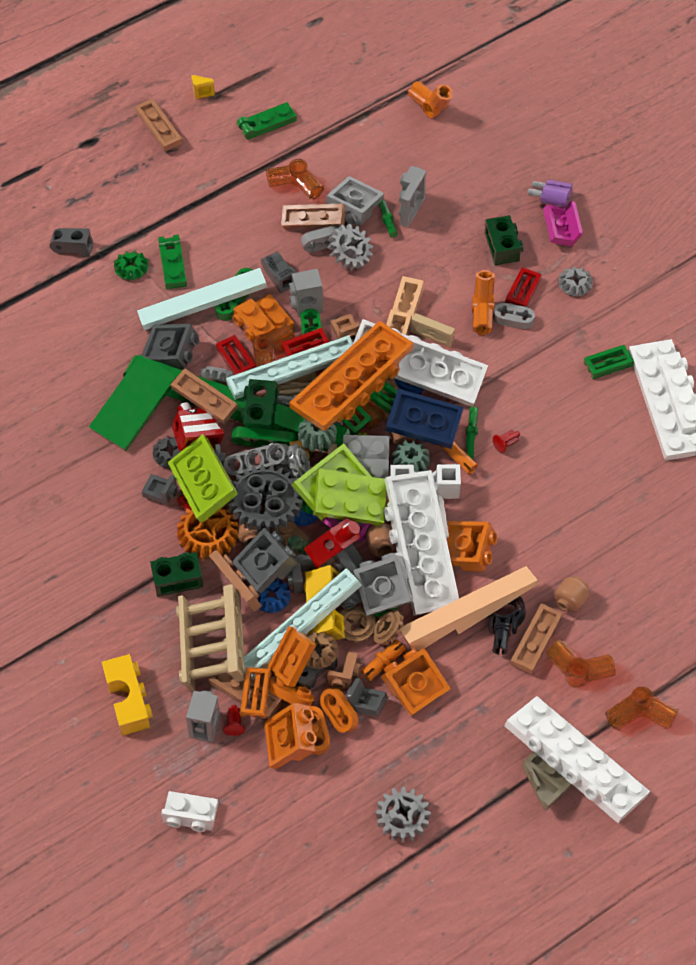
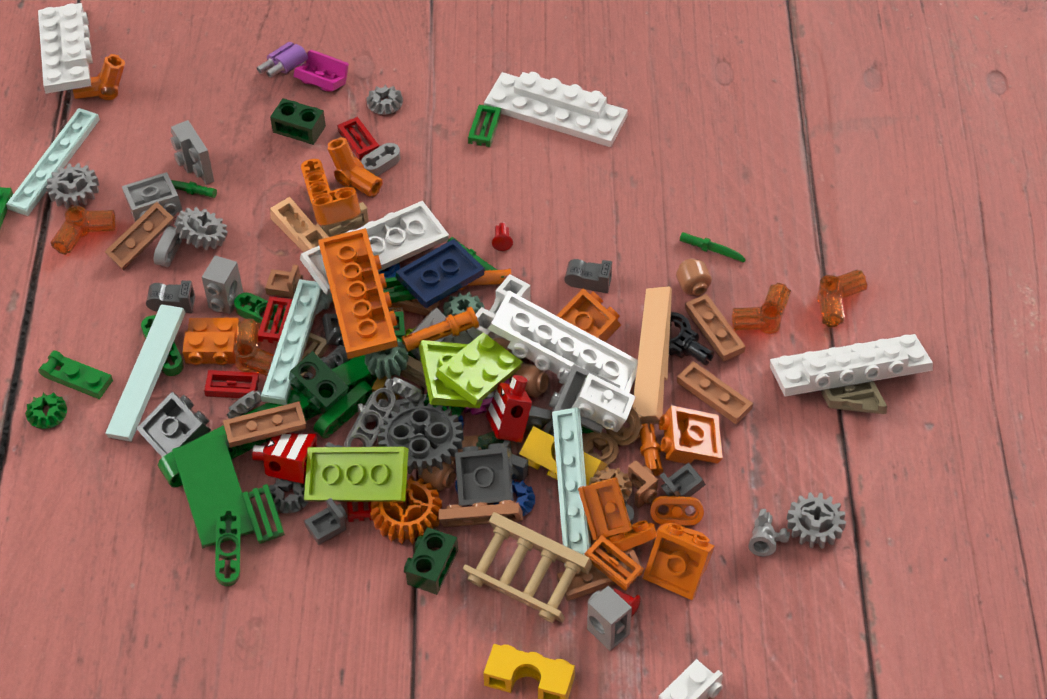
camera: 55 degrees left, 5 degrees down
none -> light aqua tile [6,108,100,216]
none -> white plate [38,3,93,93]
none -> light grey gear [46,163,99,209]
none -> green beam [215,507,241,586]
none -> green tile [242,484,285,544]
none -> orange beam [301,159,361,226]
none -> orange pin [401,307,479,352]
none -> dark grey leg [564,259,612,293]
none -> white bracket [572,373,636,432]
none -> nougat plate [677,361,753,424]
none -> green piece [679,232,746,262]
none -> light grey piece [748,509,790,556]

